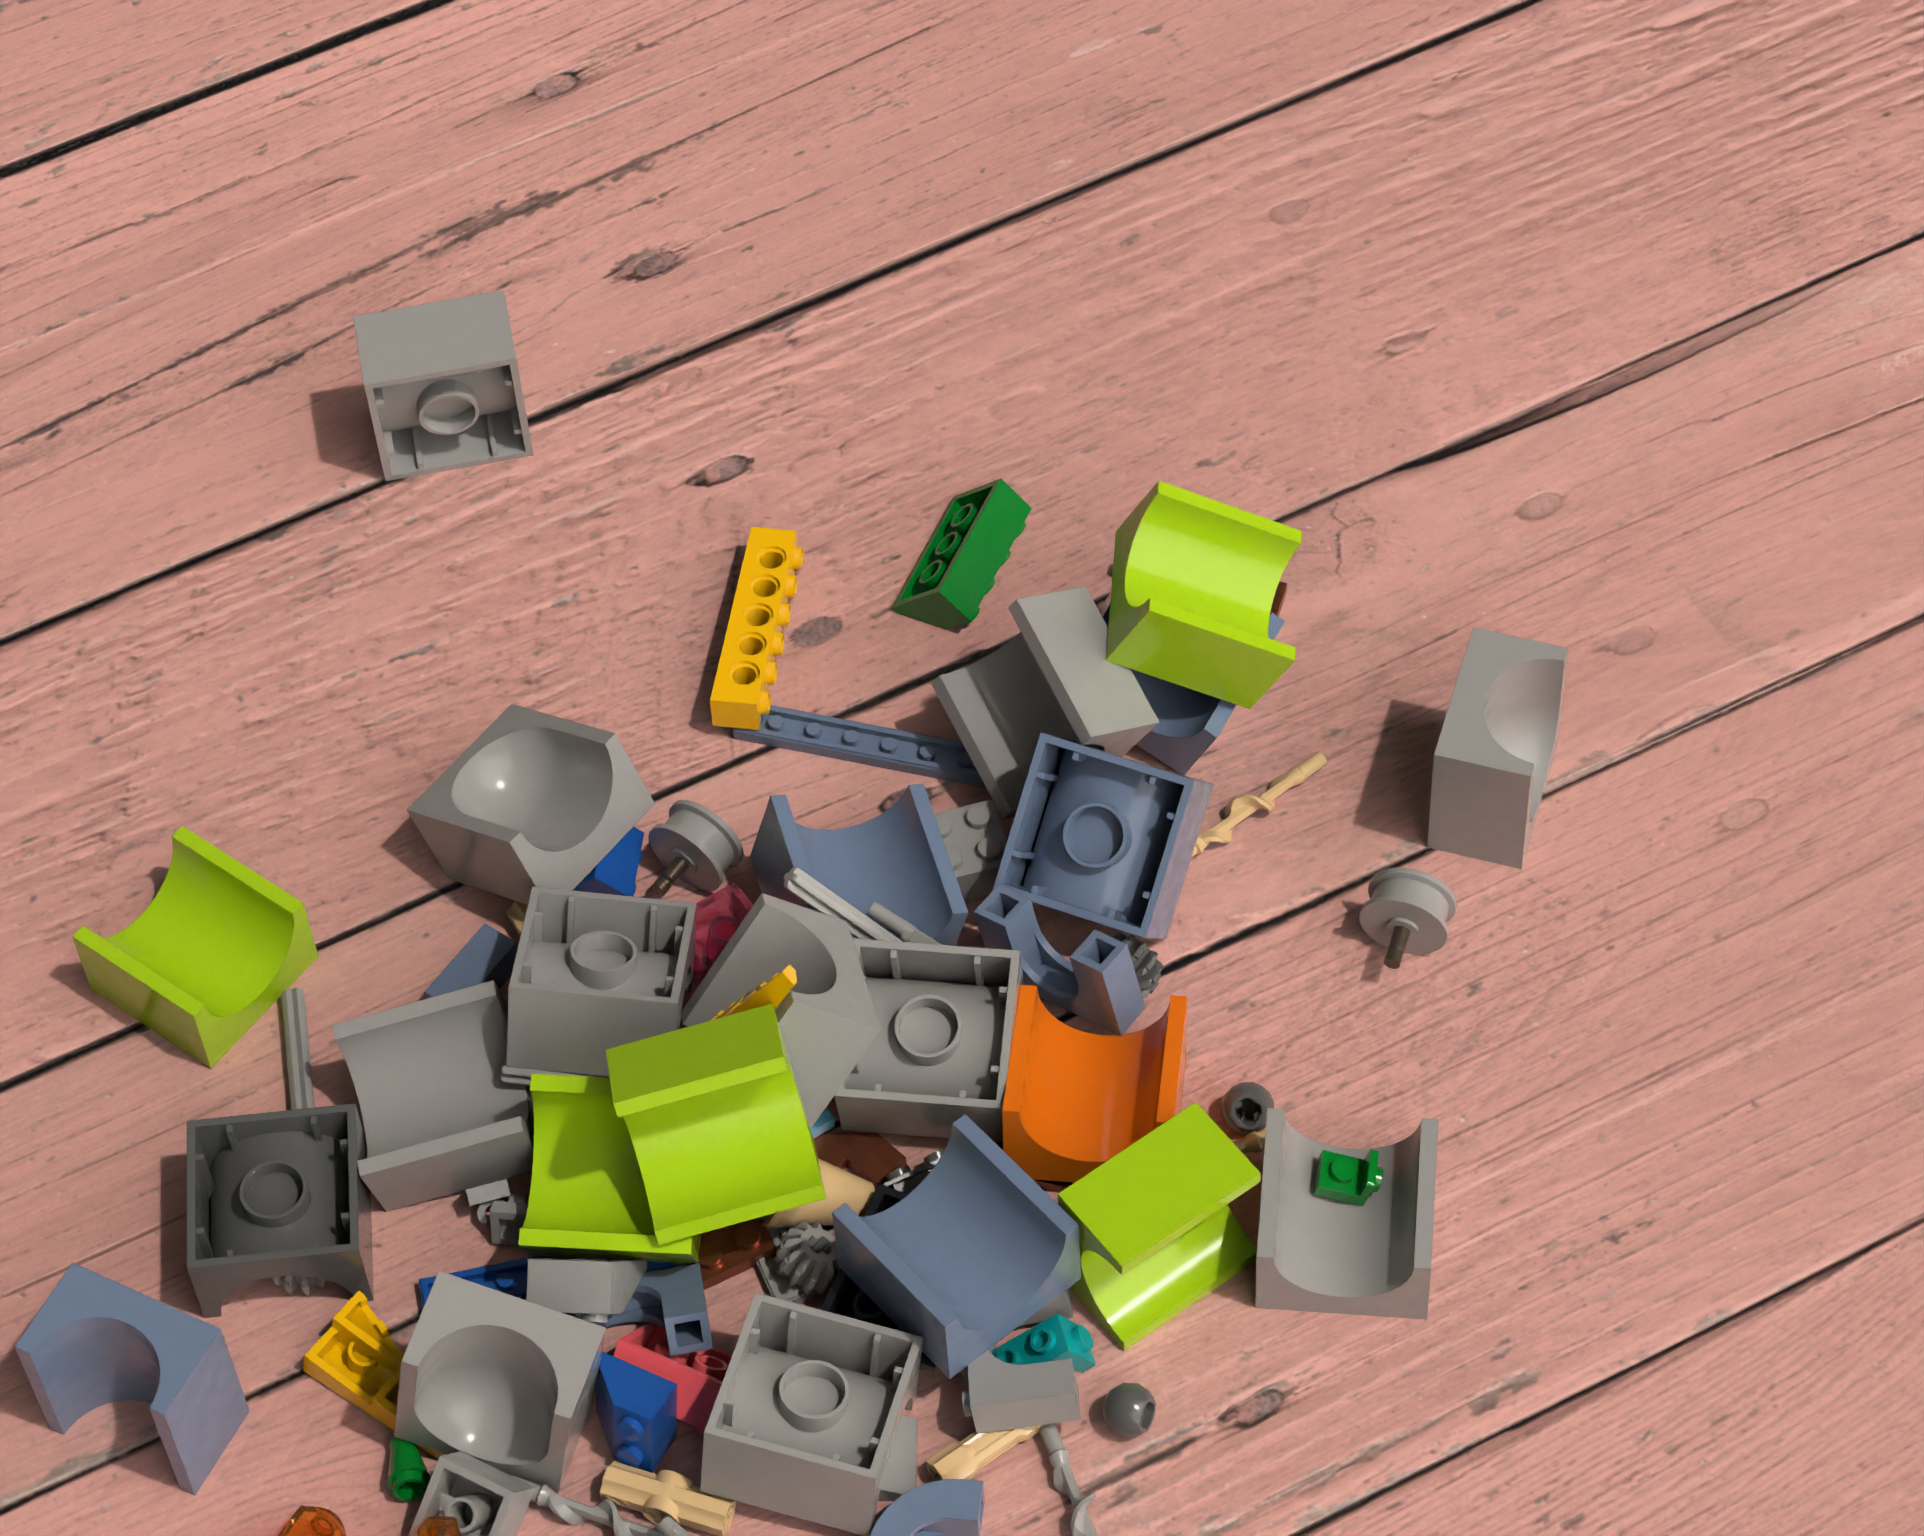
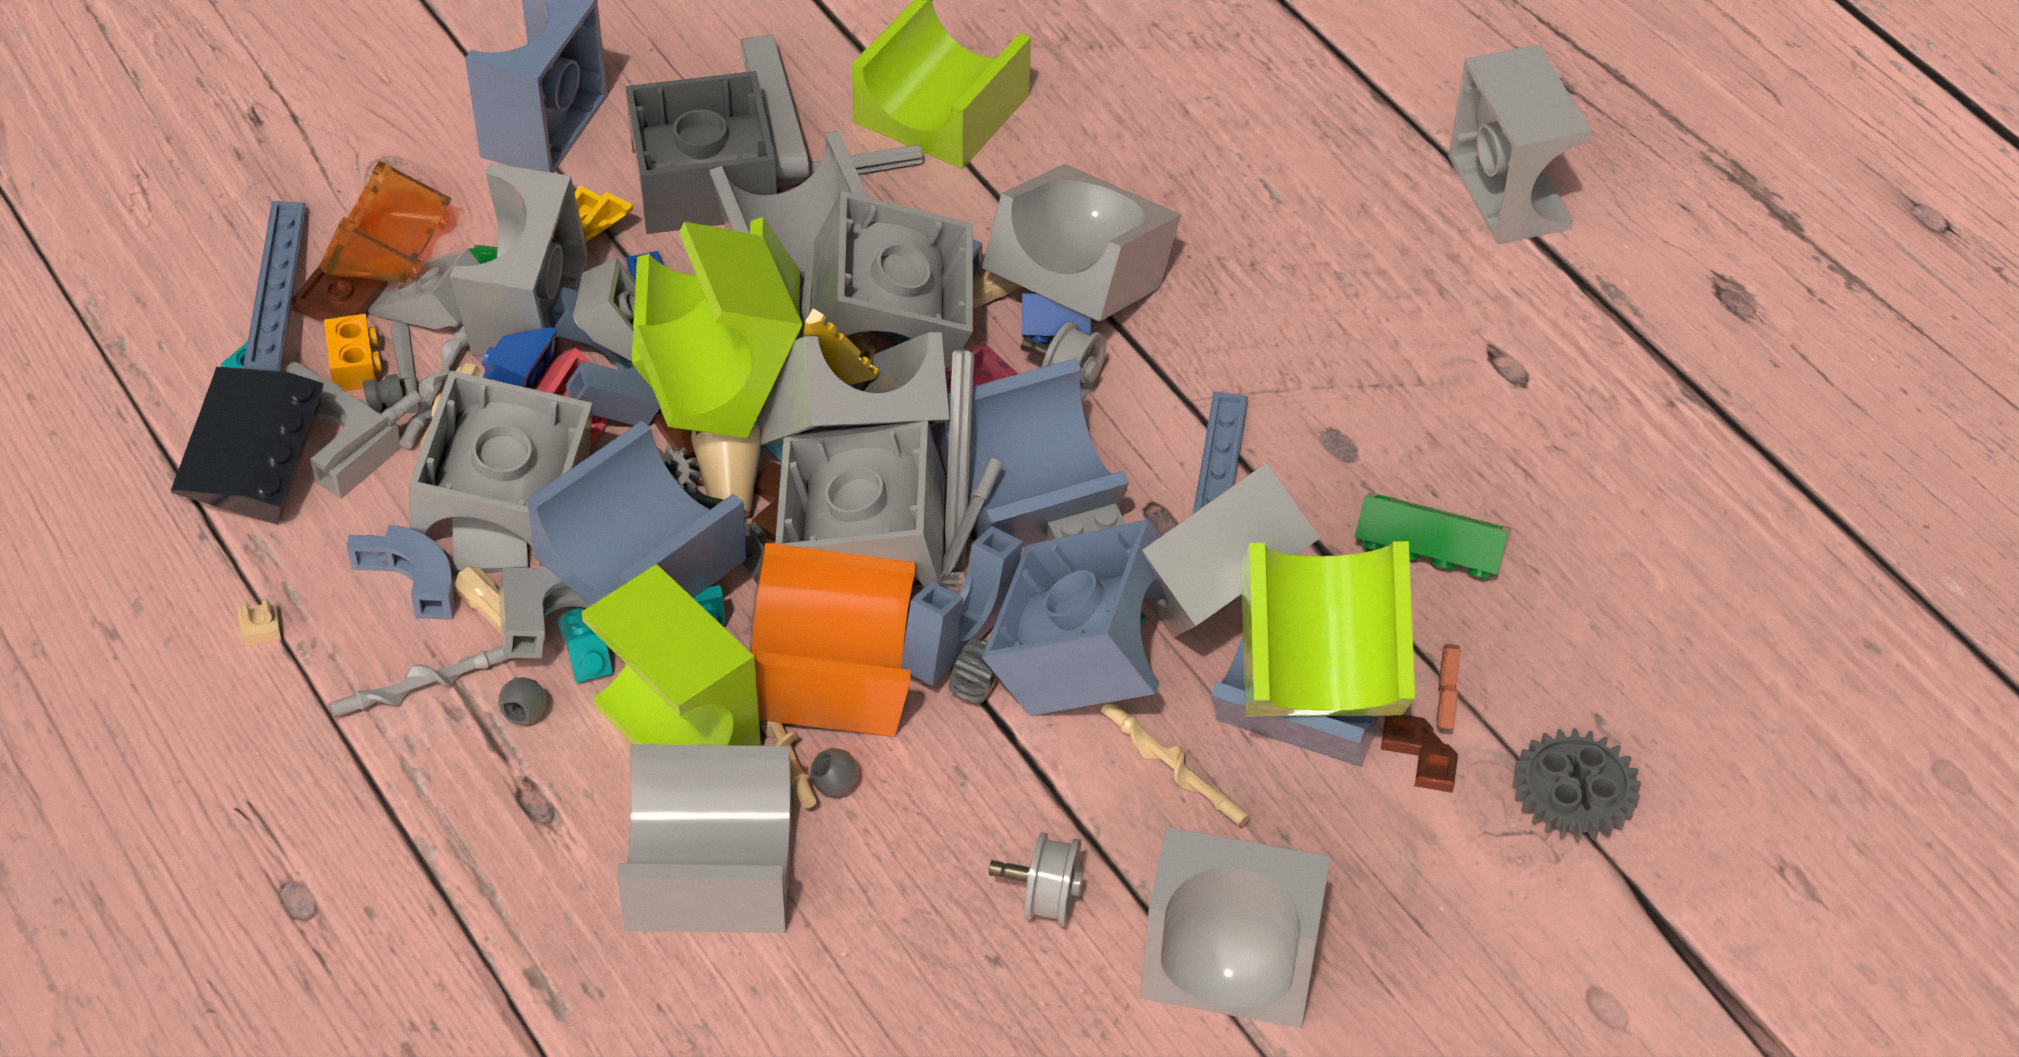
camera: 80 degrees right, 5 degrees down
yellow brick [710,527,804,730] -> none
green bracket [1314,1149,1383,1206] -> none
none -> light grey beam [741,35,809,181]
none -> dark grey gear [1512,728,1641,841]

